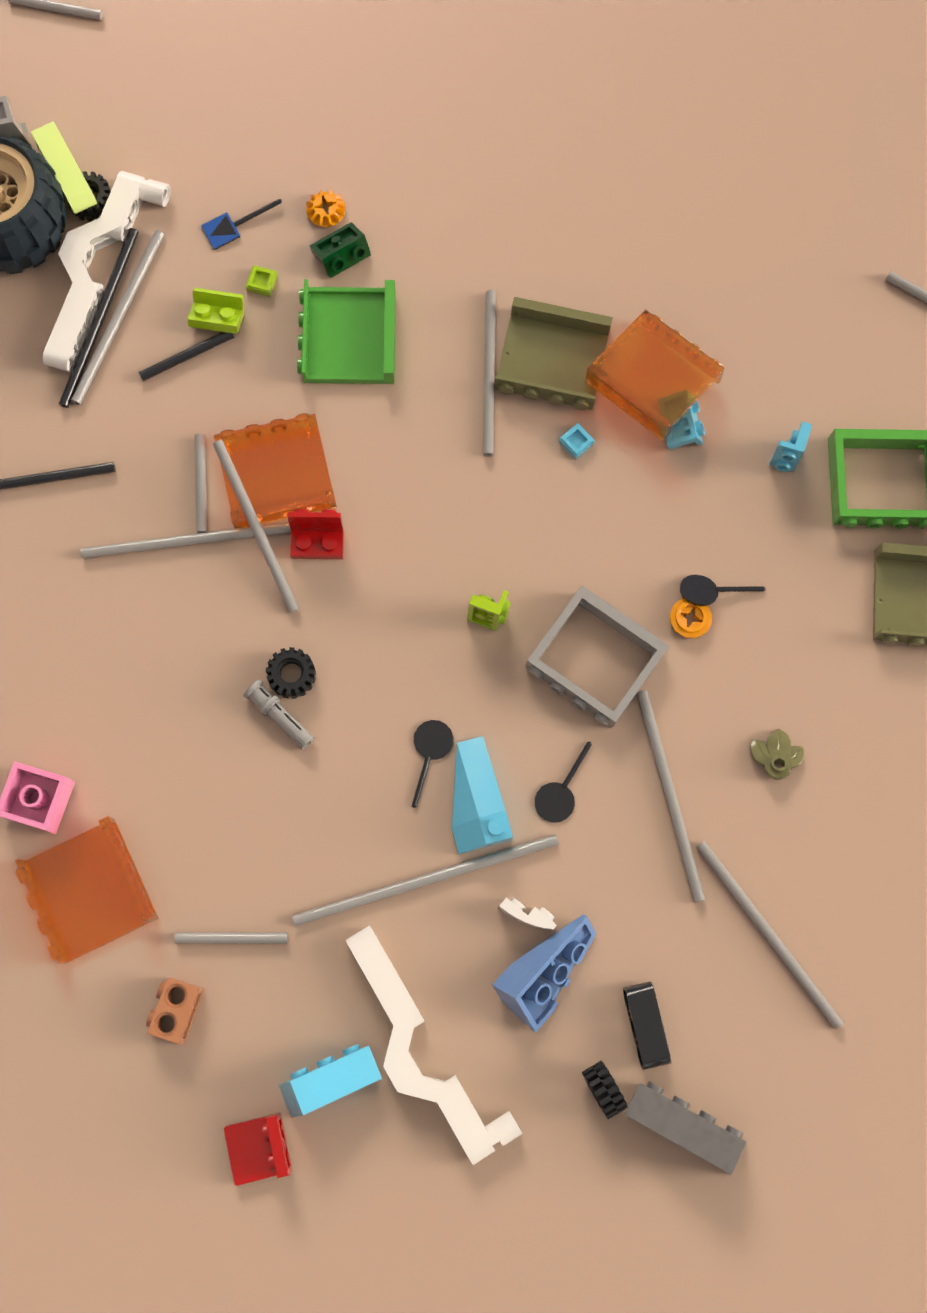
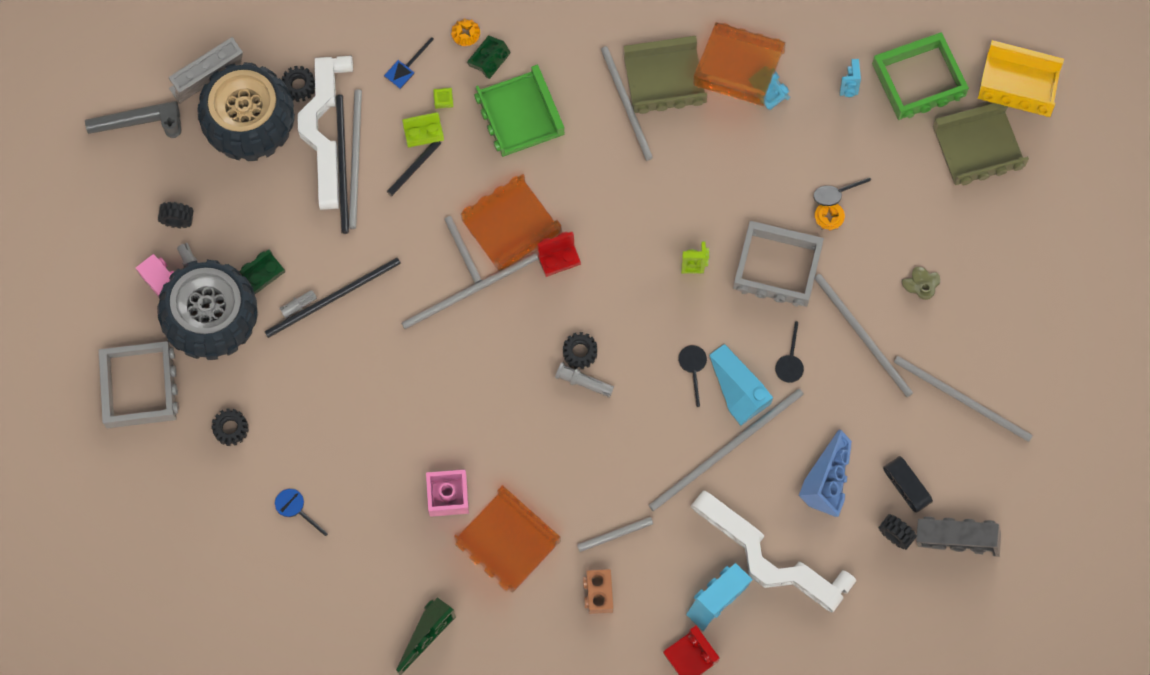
camera: 15 degrees left, 5 degrees down
yellowish green beam [30,121,97,214] -> none
light grey piece [213,440,299,613] -> none
white slope [498,897,557,930] -> none
medium azure tile [558,423,595,460] -> none

